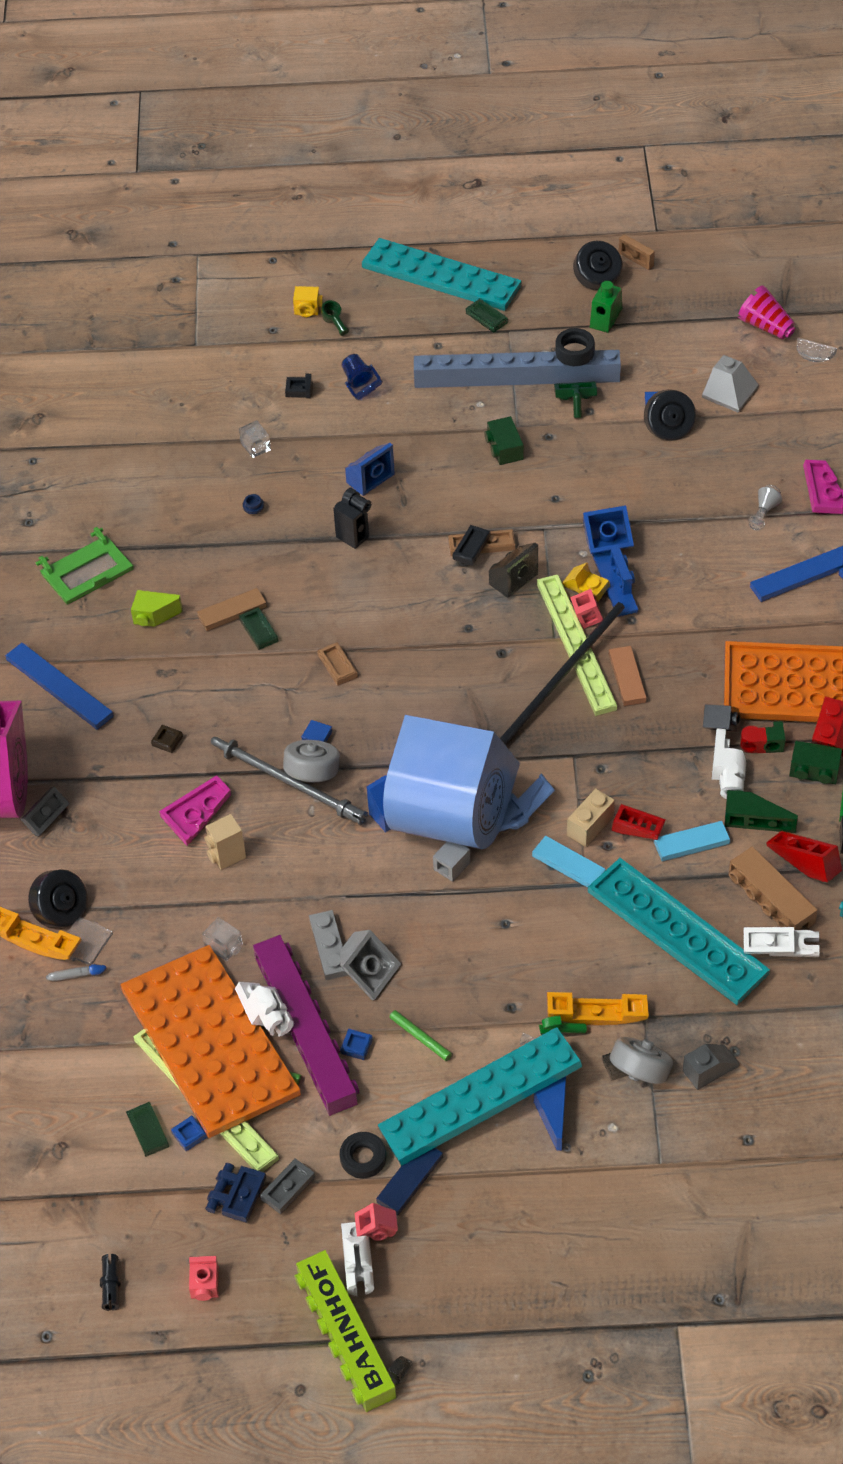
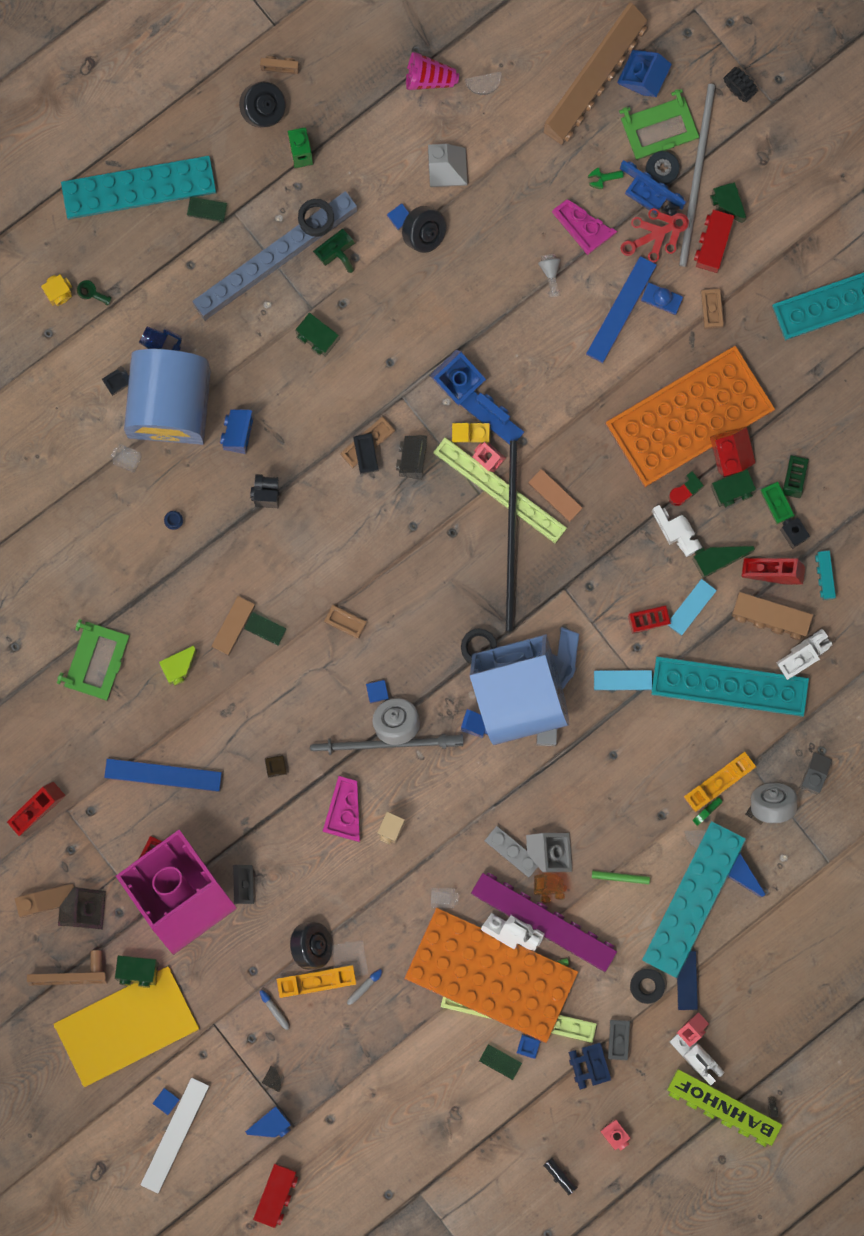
camera: 40 degrees left, 30 degrees up
blue tile [340,1029,373,1060] -> none
tan brick [567,788,615,847] -> none
black brick [703,704,741,732] -> none
none -> medium blue brick [124,349,211,445]
none -> clear orange piece [534,873,567,903]

